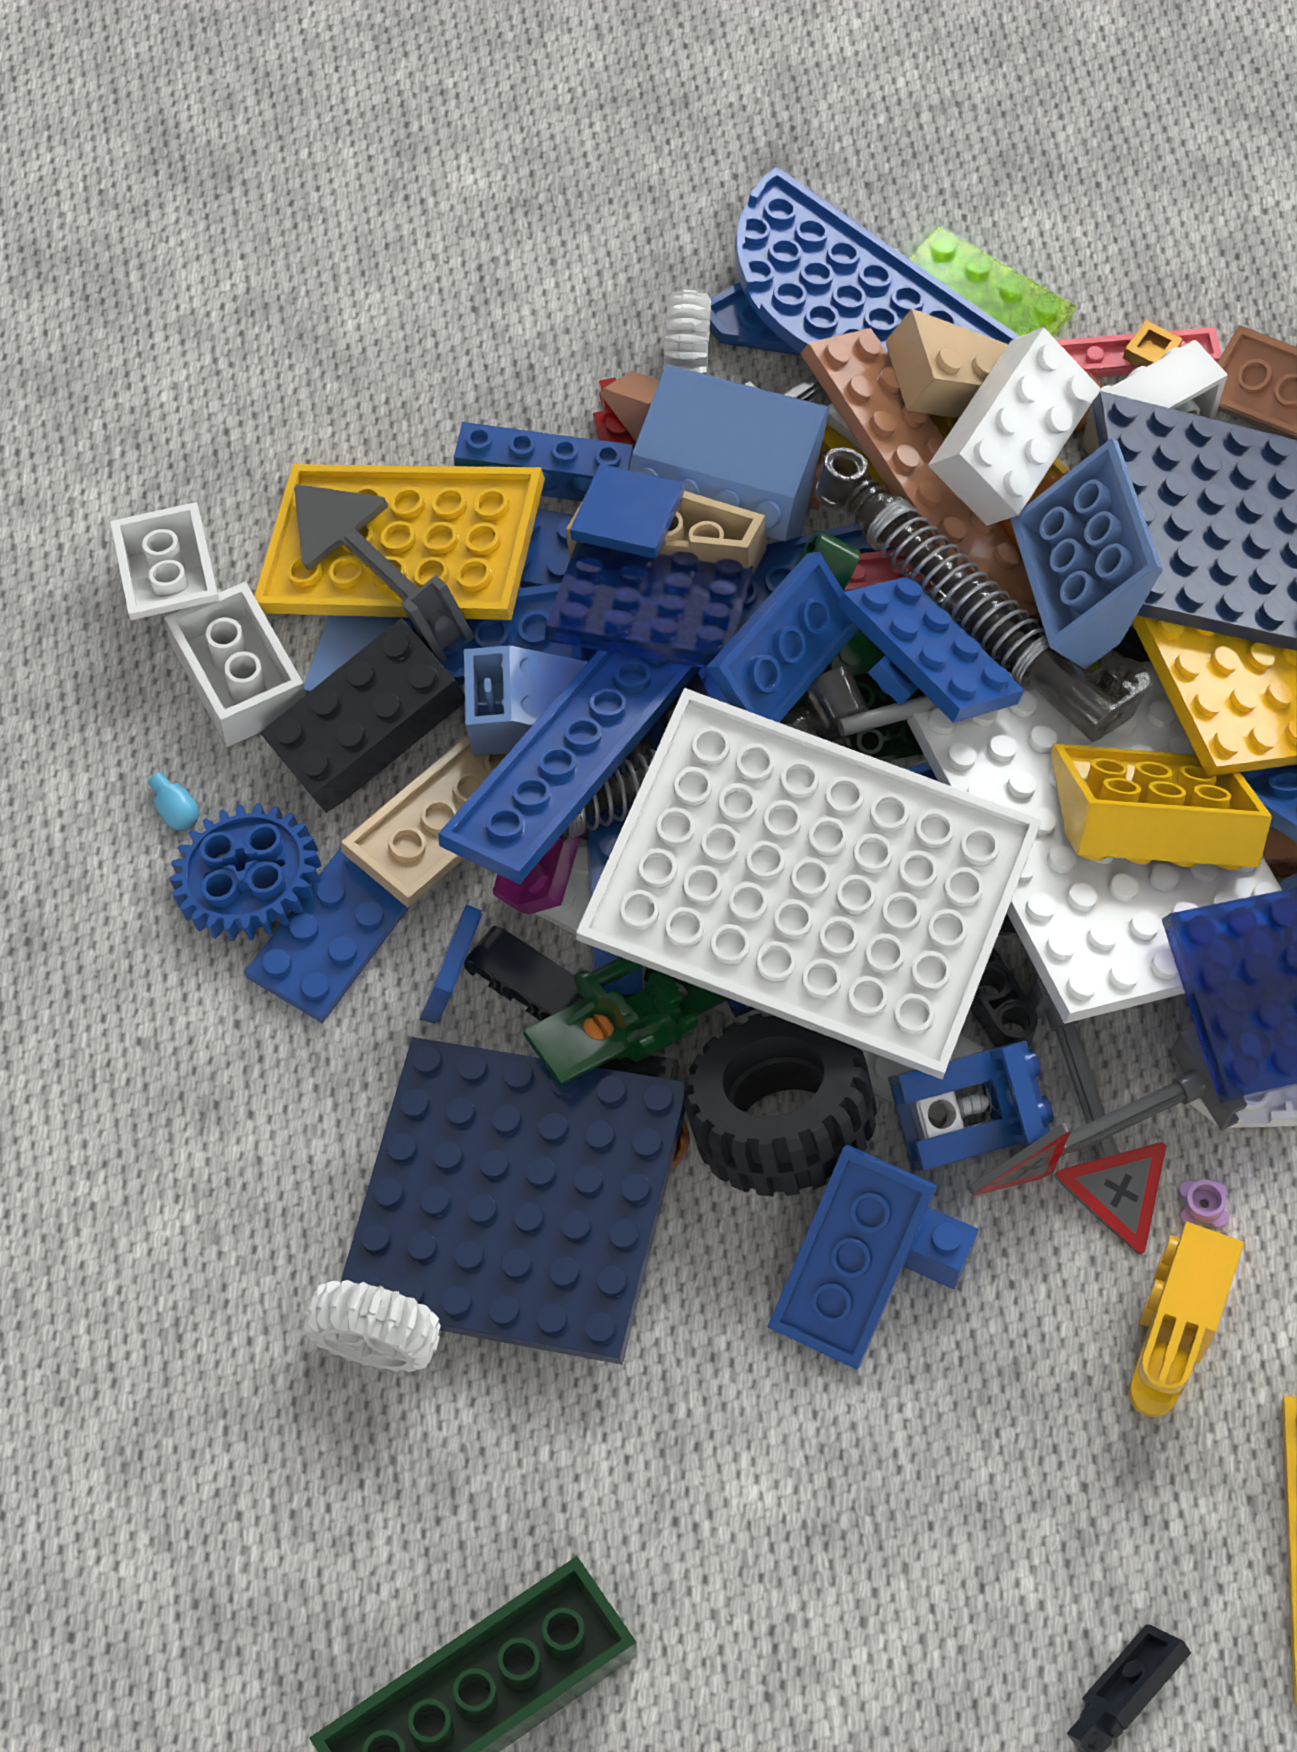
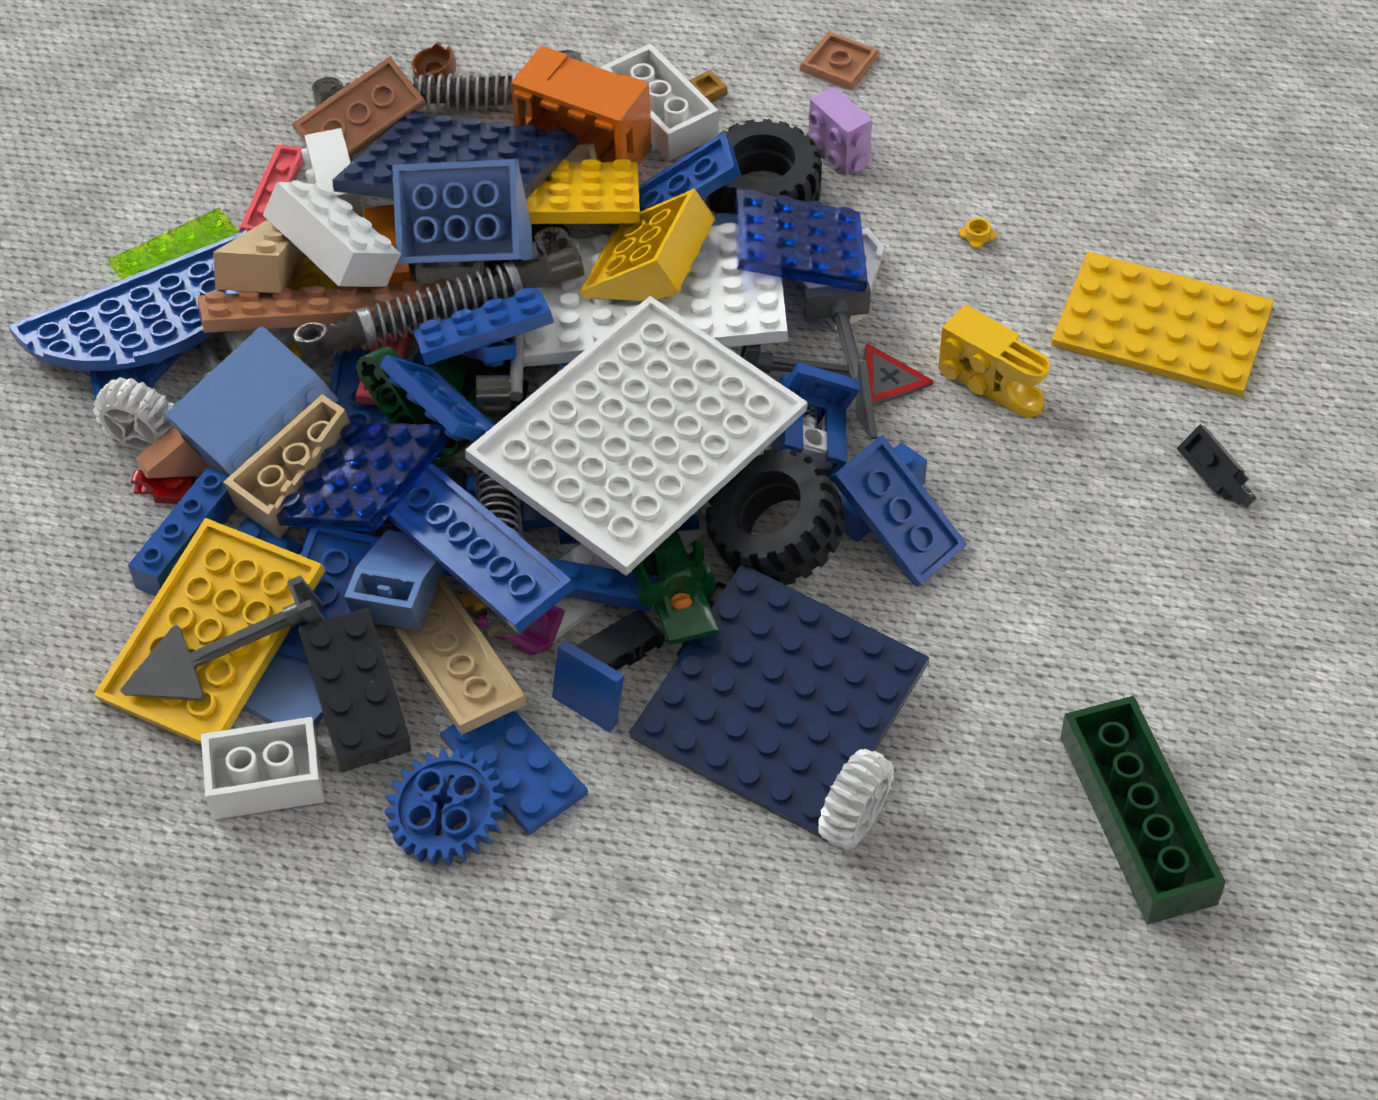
camera: 70 degrees left, 10 degrees down
white slope [110,502,219,621] -> none
medium azure cylinder [148,772,199,831] -> none
blue tile [570,464,684,559] -> none
plate [1123,320,1183,367] -> none
lavender plate [1179,1180,1229,1228] -> none

